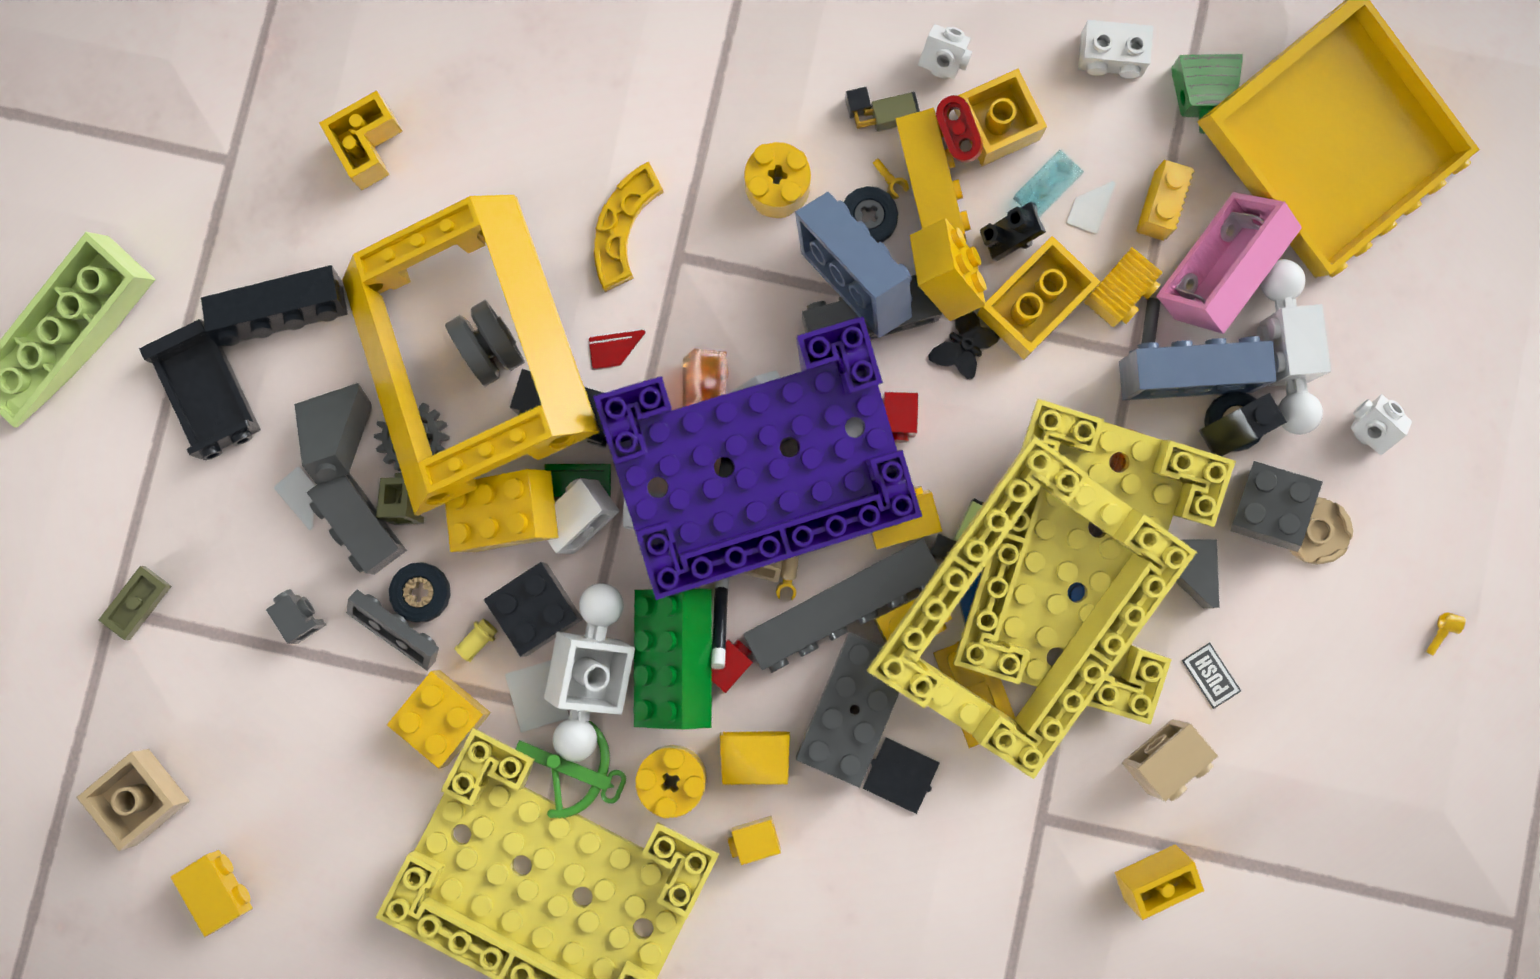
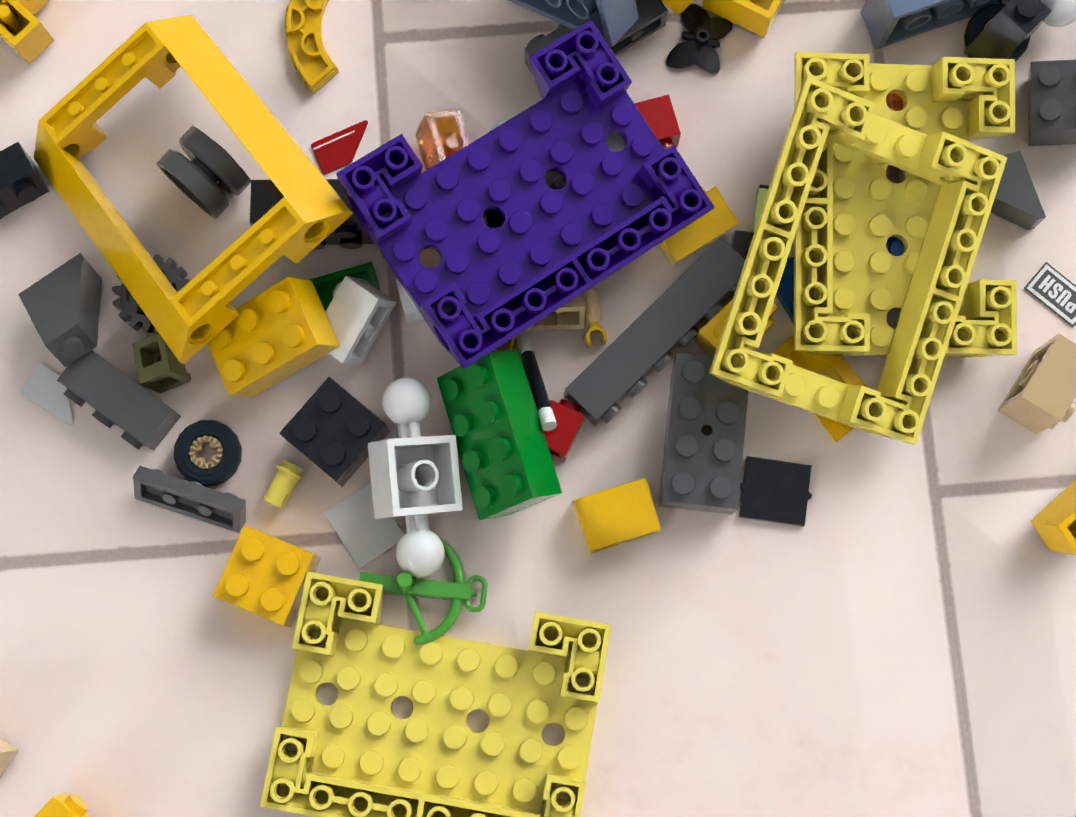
camera: 20 degrees left, 5 degrees down
dark grey brick [266,589,326,644] -> none
yellow brick [635,745,707,818] -> none
yellow brick [727,816,781,865] -> none

